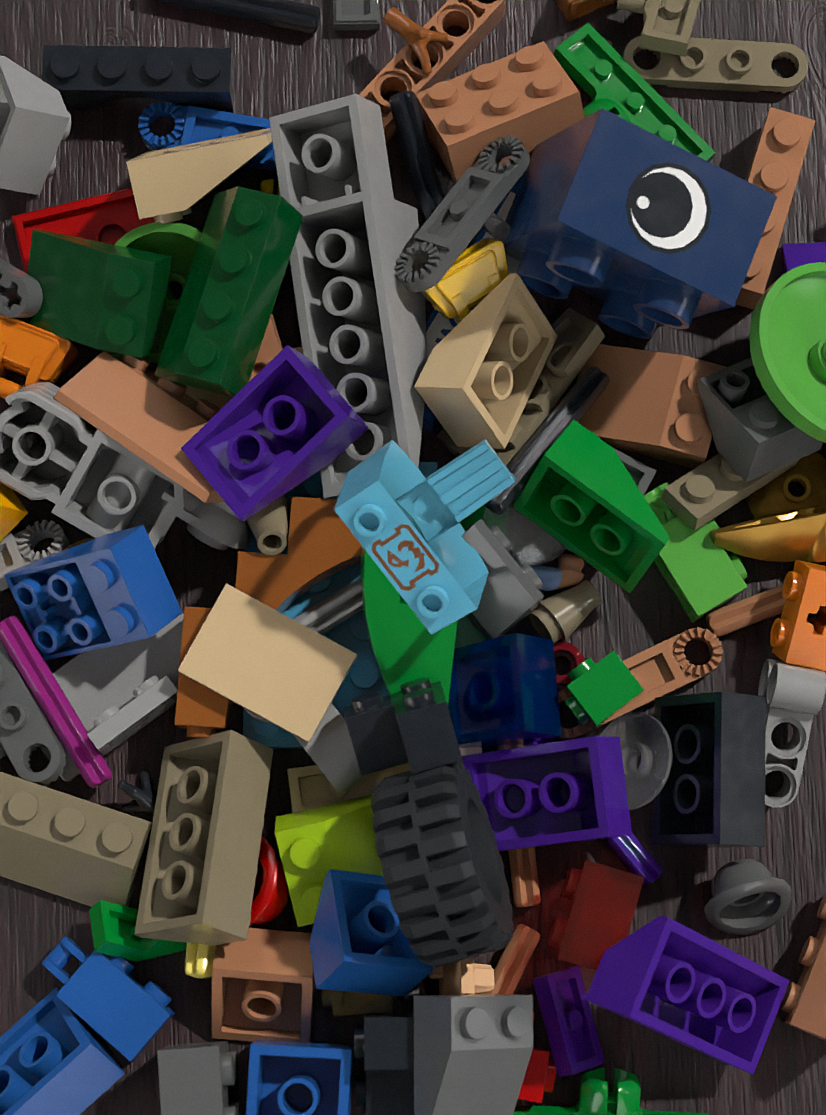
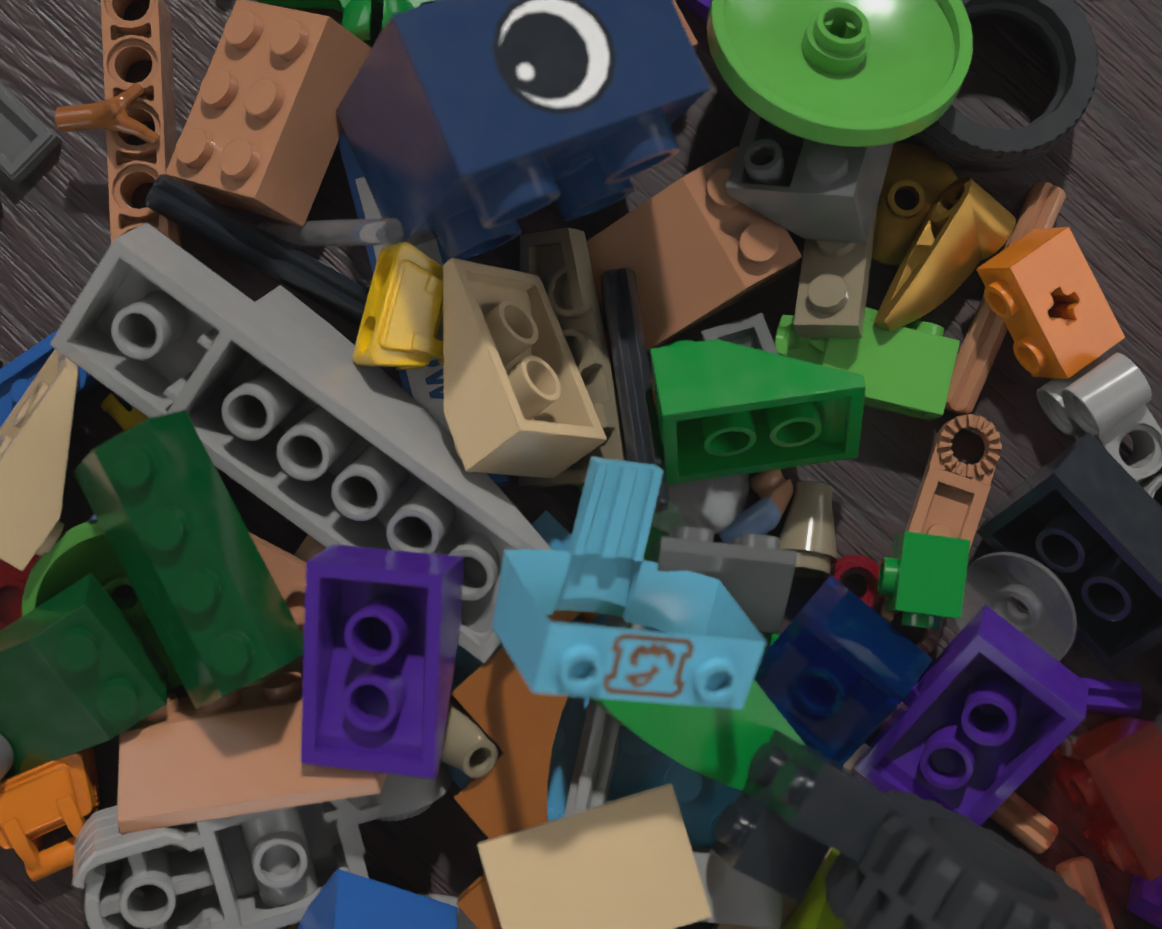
camera: 50 degrees left, 5 degrees up
dark grey plate [394,135,530,292] -> none

